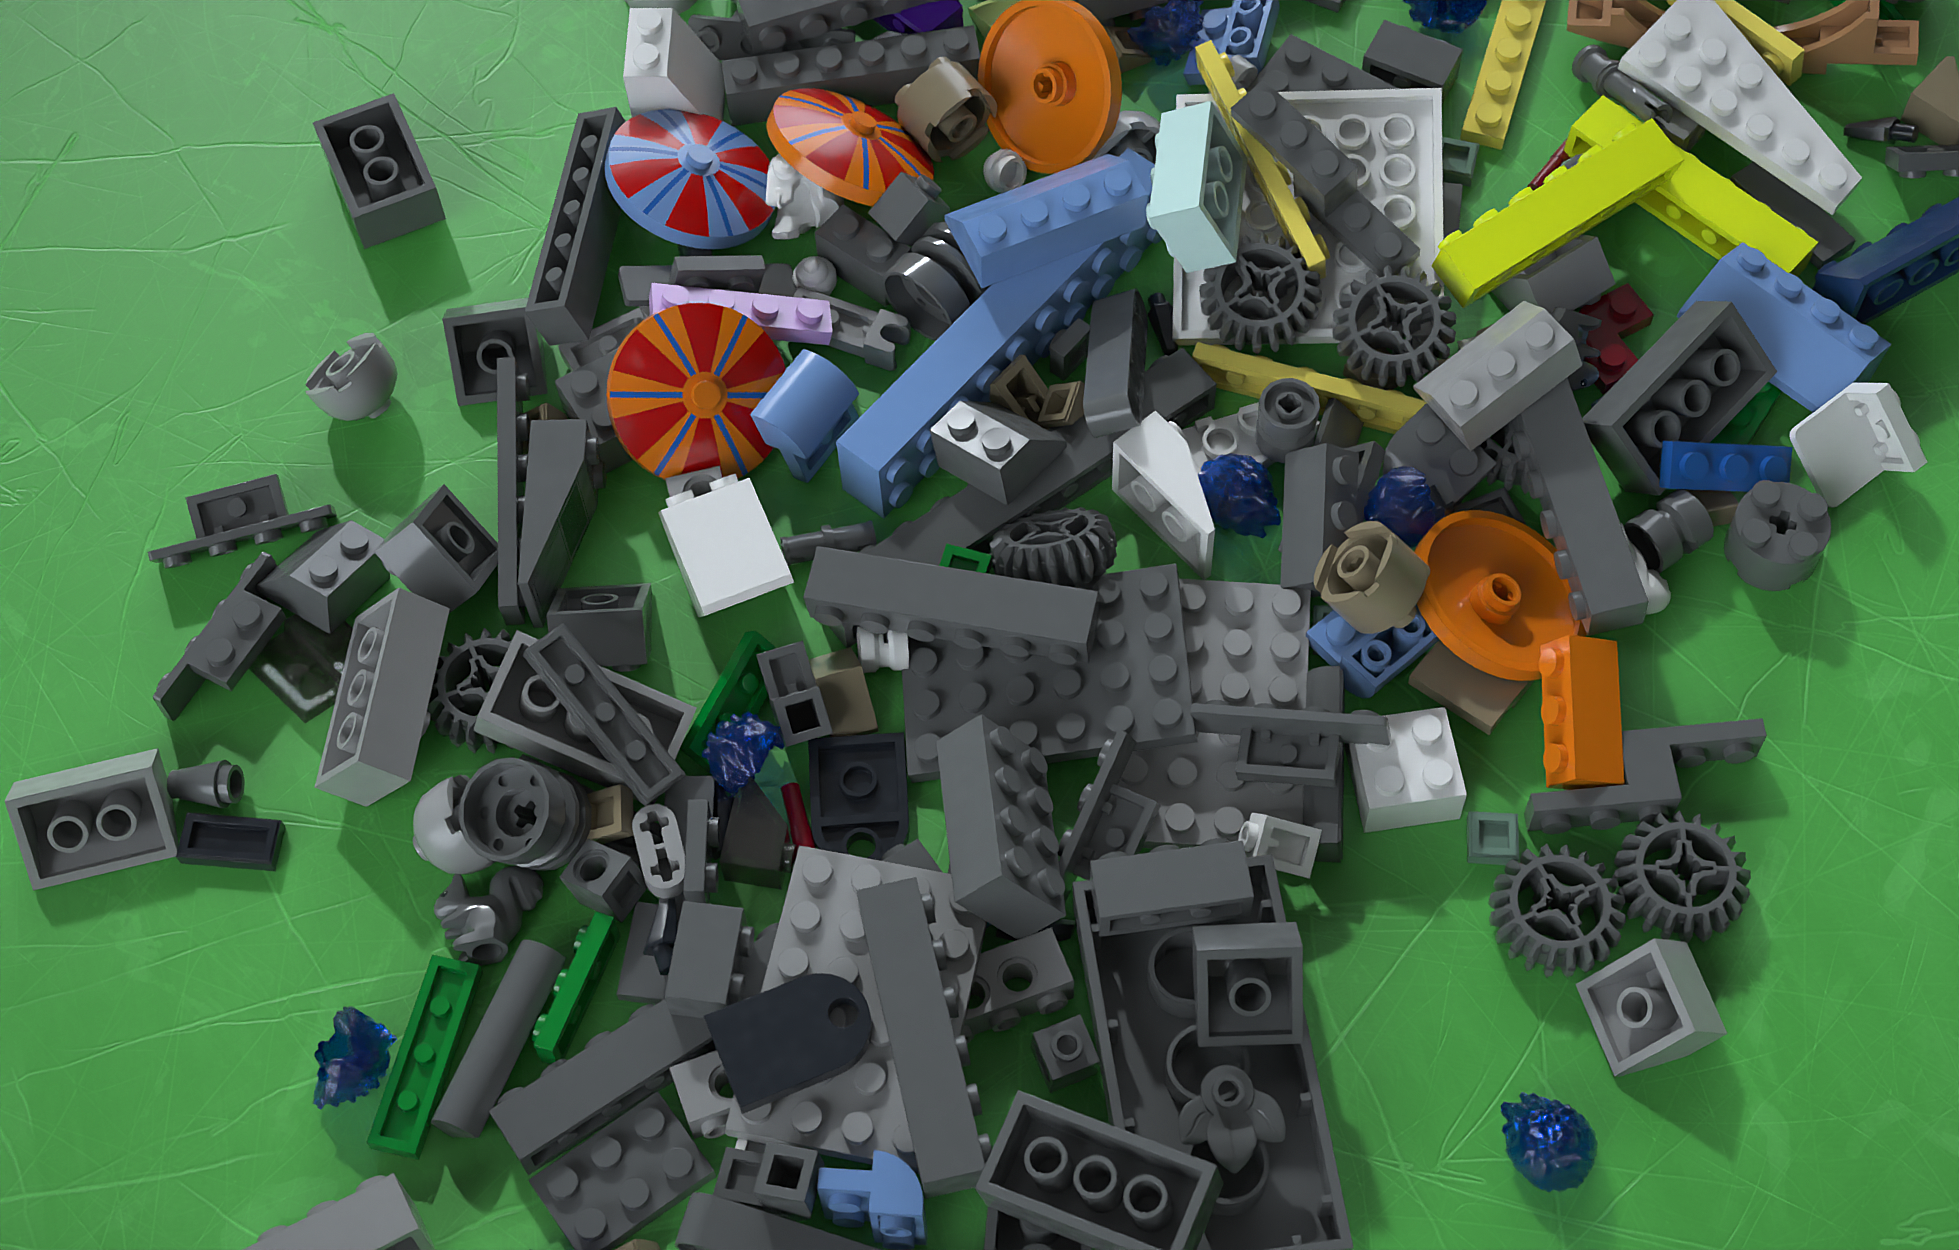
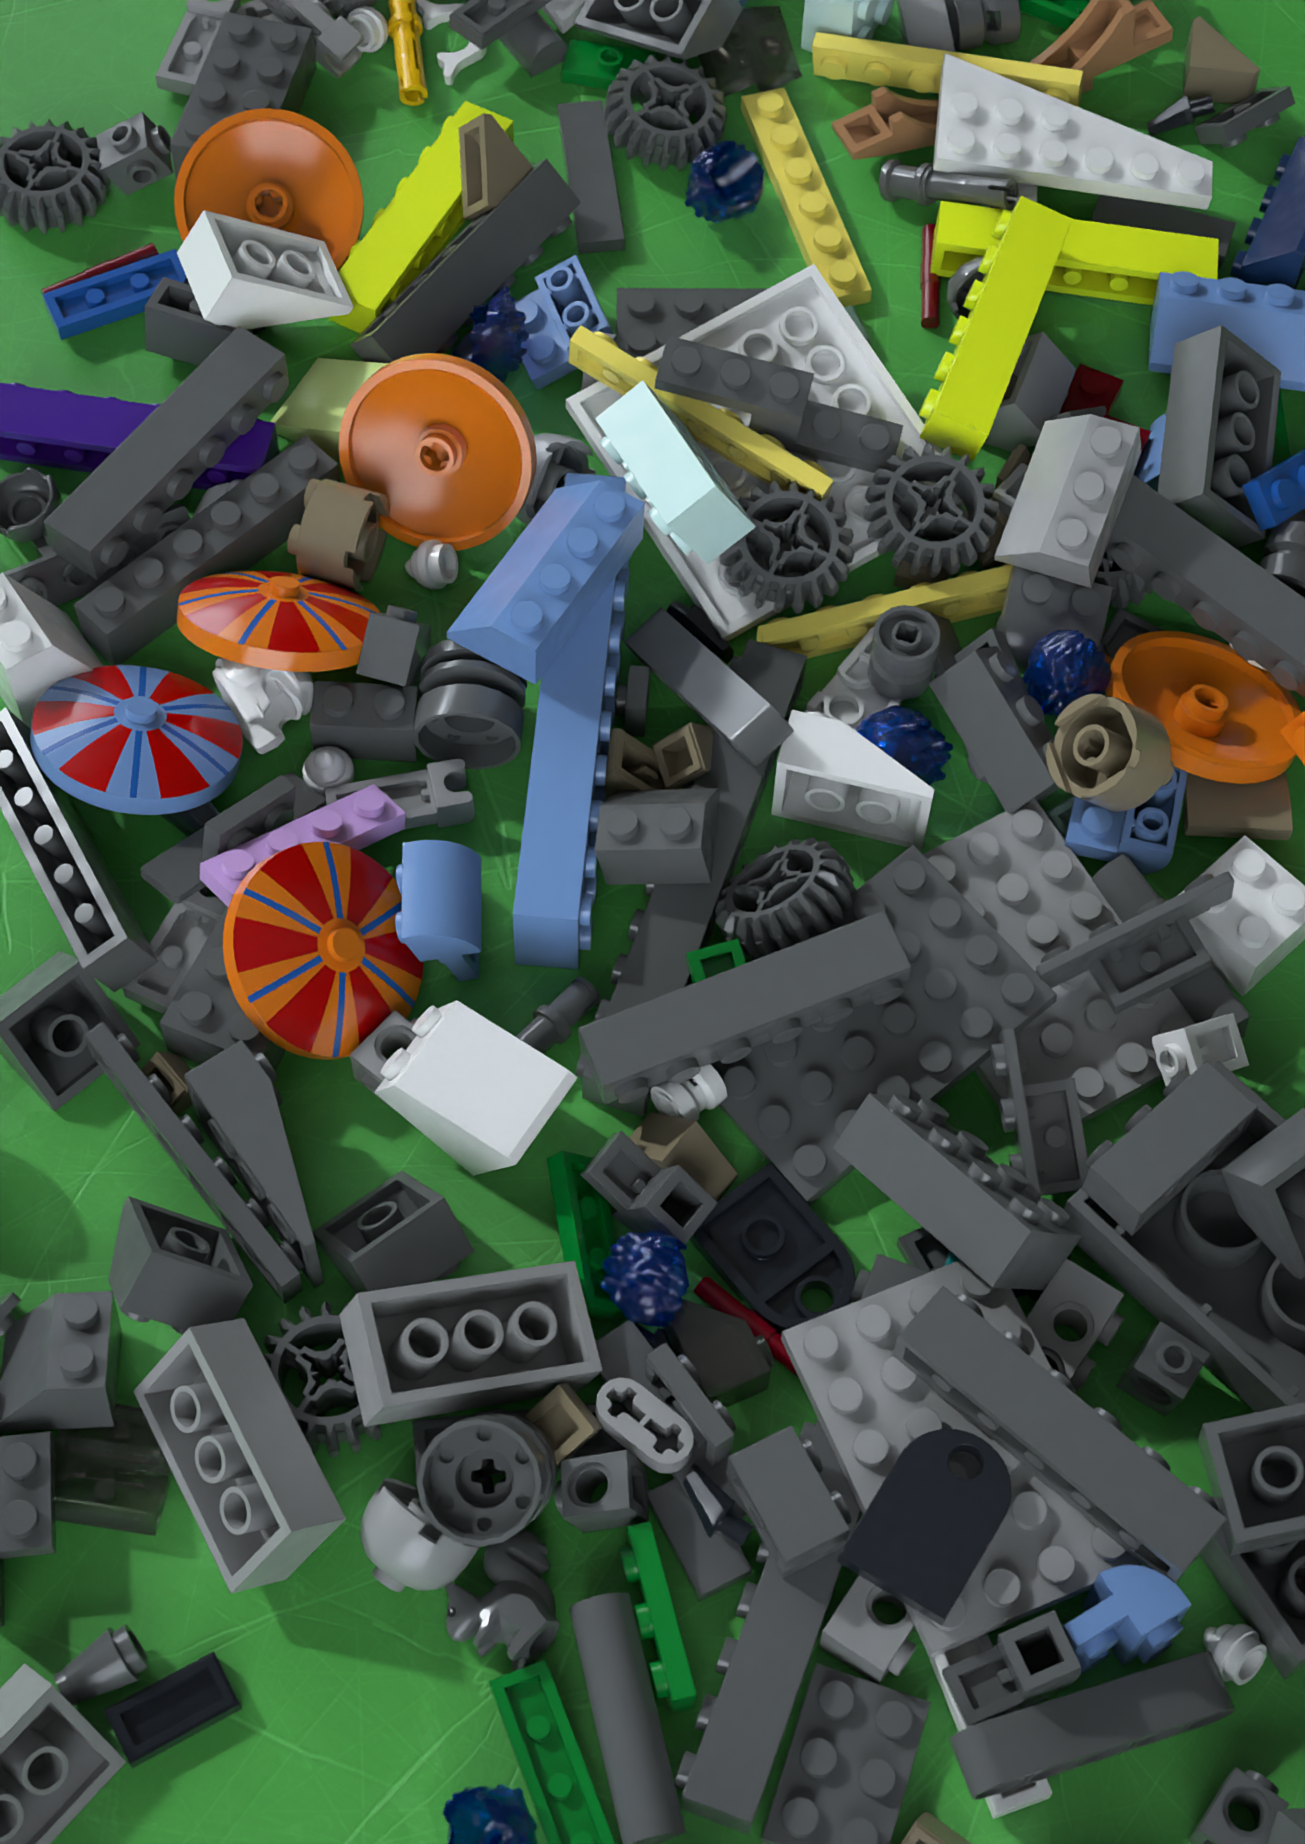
camera: 40 degrees left, 0 degrees up
dark grey tile [523,623,686,806] -> none
dark grey brick [1362,20,1463,104] -> none

